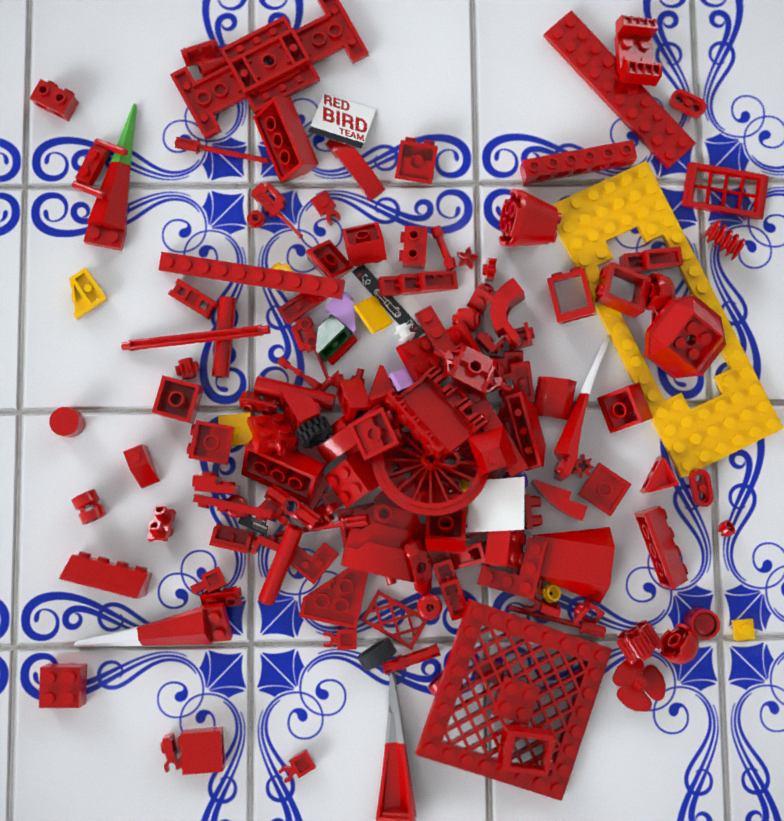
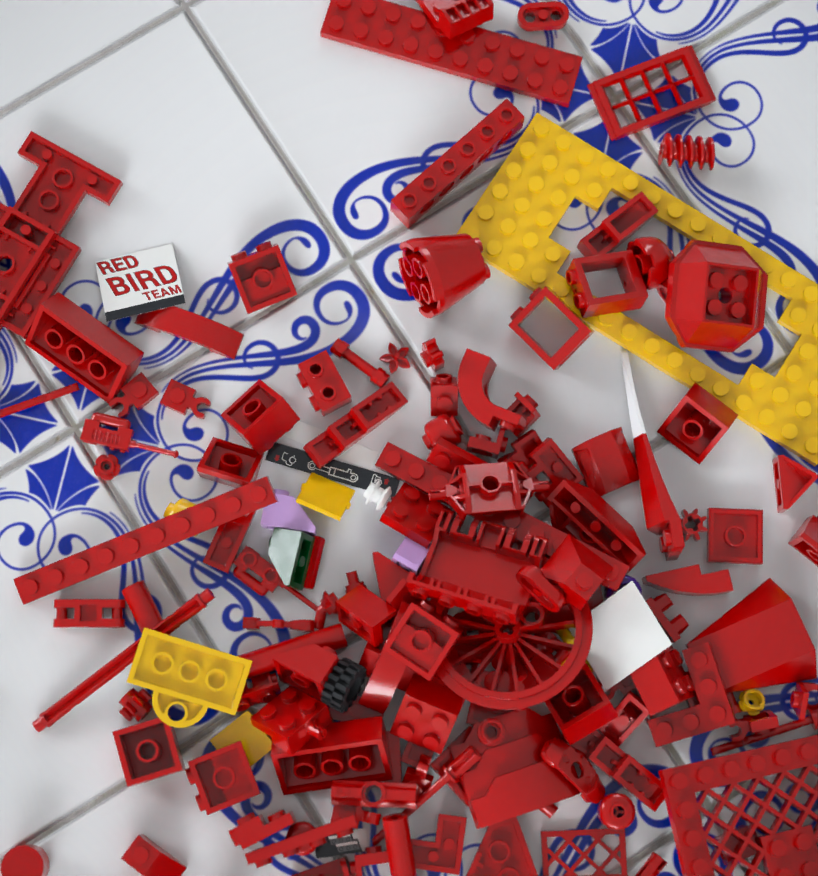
camera: 30 degrees left, 5 degrees down
none -> red plate [109,372,159,418]
none -> yellow plate [126,627,252,728]
none -> red plate [516,565,566,612]

